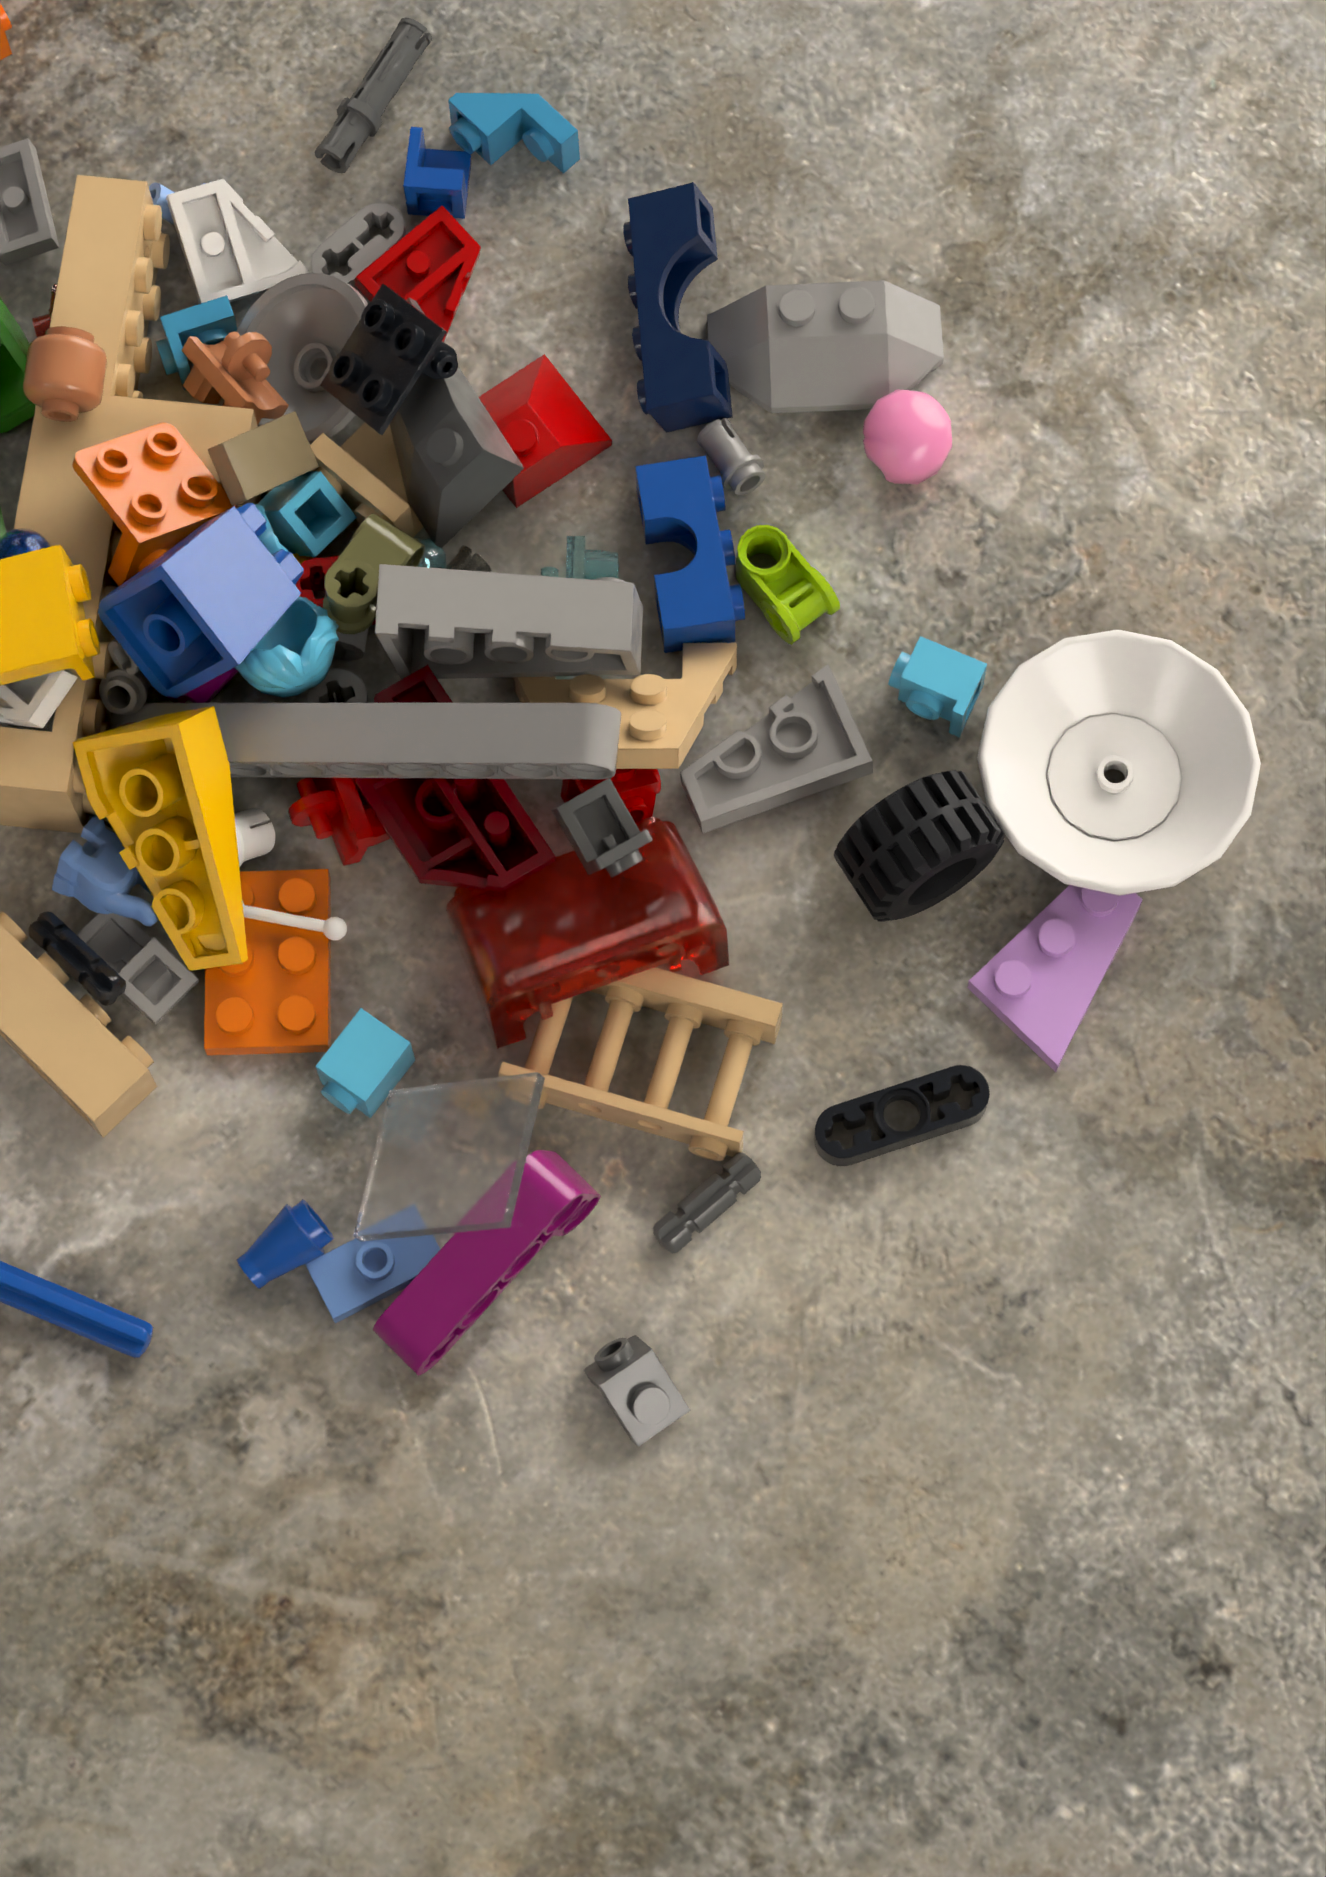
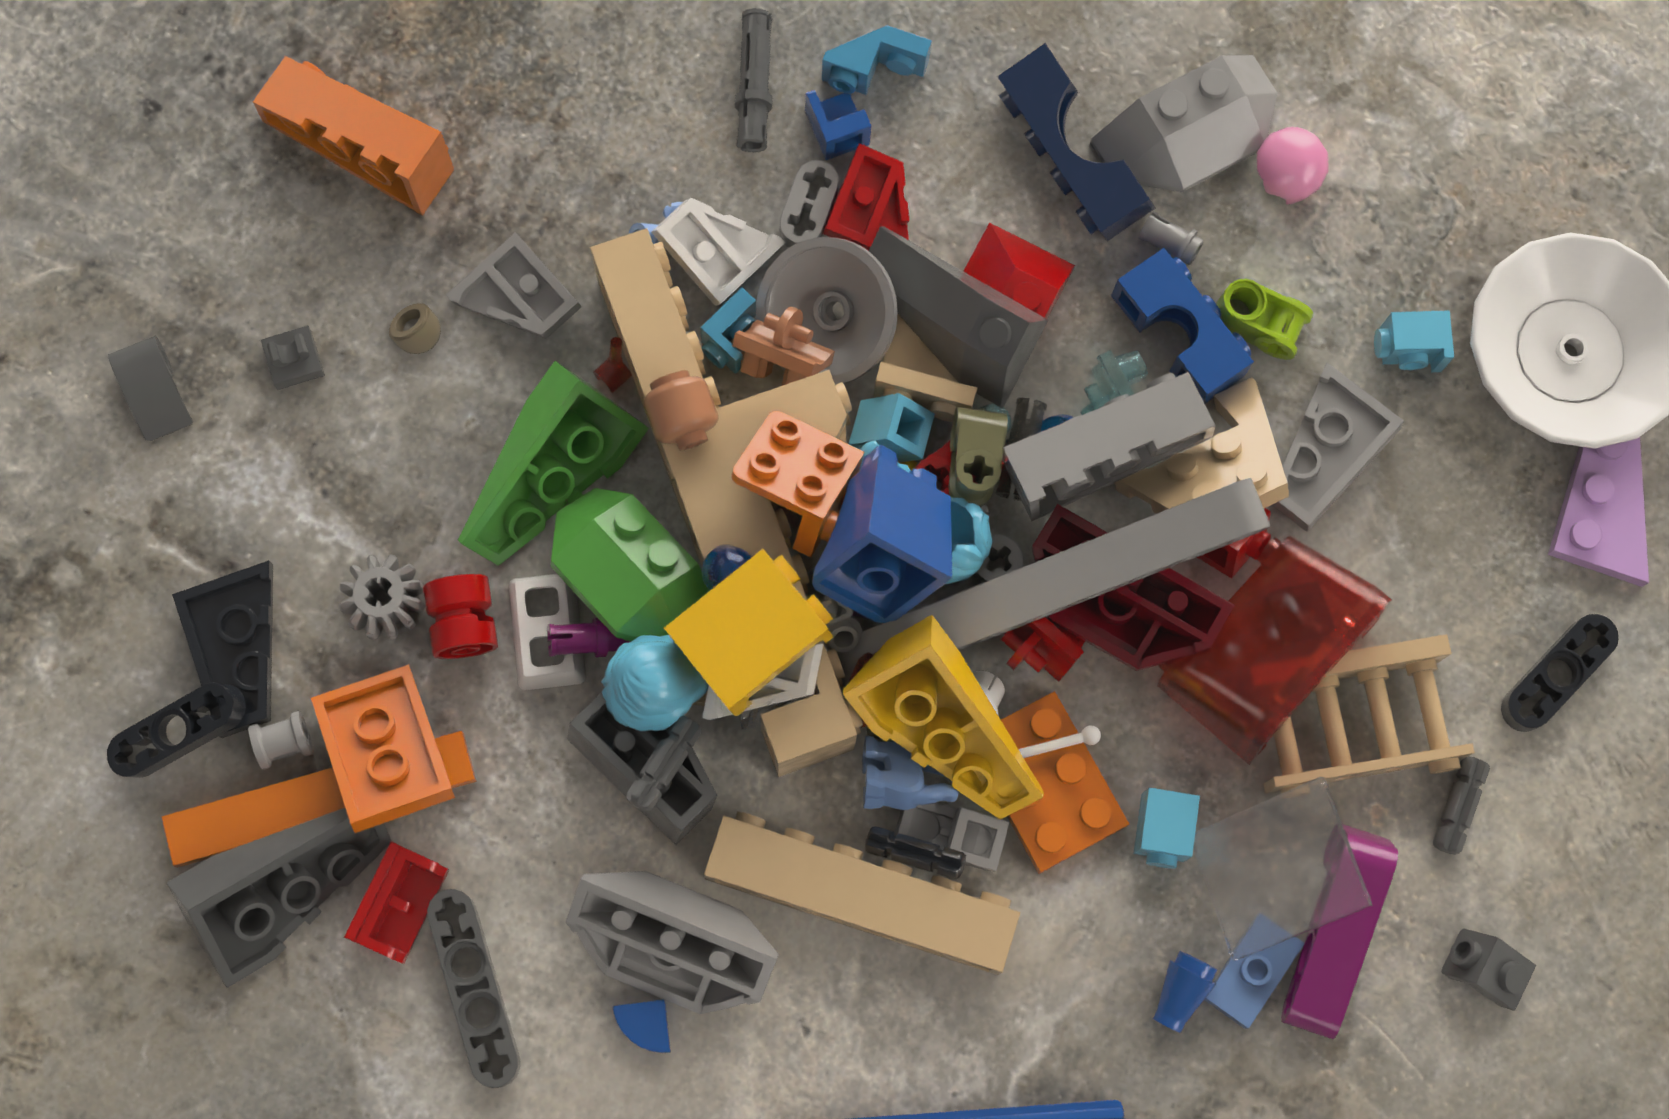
camera: 35 degrees left, 5 degrees up
dark tan tile [208,411,319,506] -> none
black hinge [320,284,458,435] -> none
dark grey bracket [552,778,653,878] -> none
black tyre [834,770,1005,922] -> none

